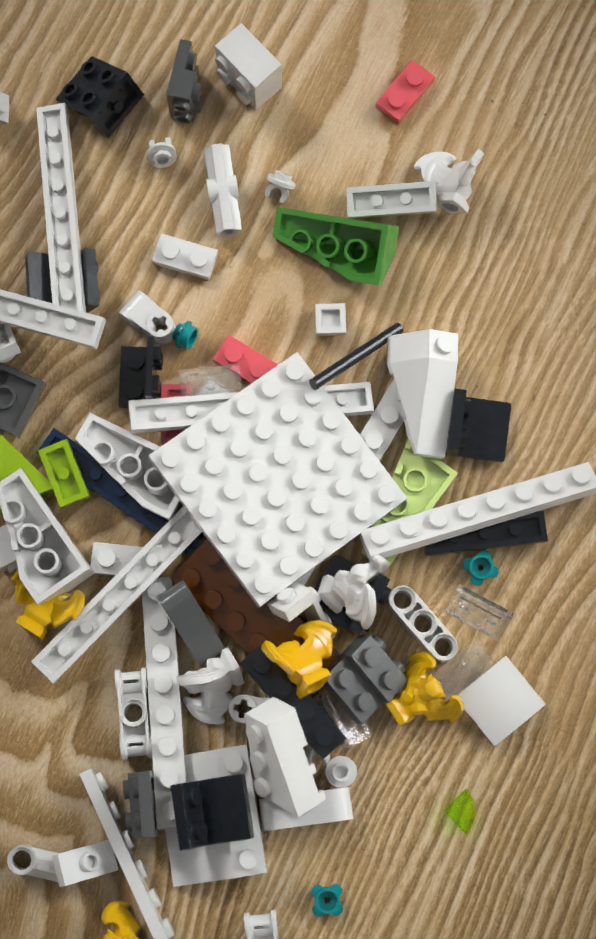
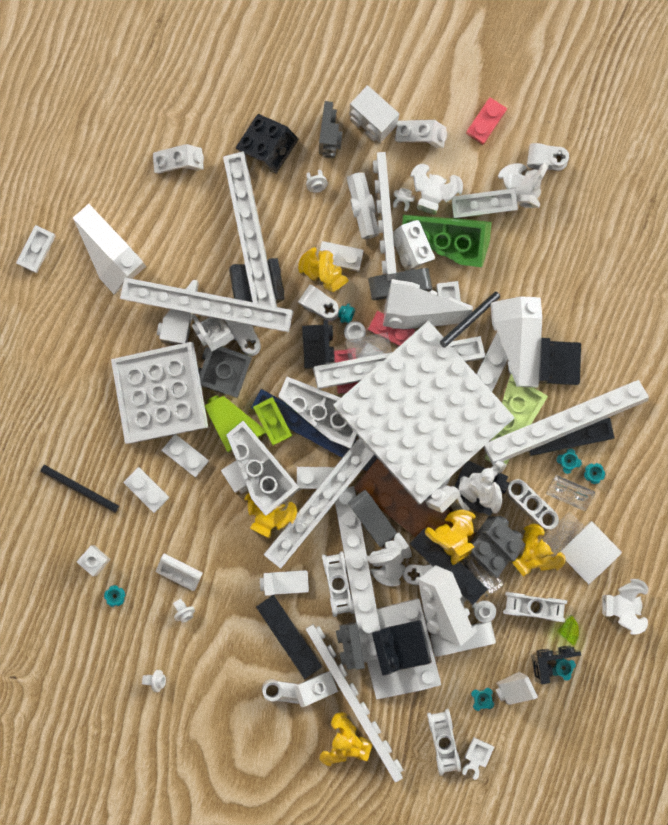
camera: 10 degrees left, 5 degrees up
none -> white piece [225,298,261,356]
none -> black plate [256,595,322,679]
none -> white bracket [260,570,309,596]
none -> yellow animal [298,247,349,292]
none -> white plate [344,322,366,343]
none -> dark grey beam [368,268,433,300]
none -> white plate [373,152,396,281]
none -> white wedge [383,279,473,329]
none -> white bracket [393,220,435,271]
none -> white bracket [395,120,447,148]
none -> white animal [411,164,463,215]
none -> white slope [496,672,538,705]
none -> white piece [503,592,567,622]
none -> white piece [527,143,569,171]
none -> black bracket [531,645,582,684]
none -> teal plate [552,658,576,681]
none -> teal plate [584,463,605,484]
none -> white animal [602,579,648,635]

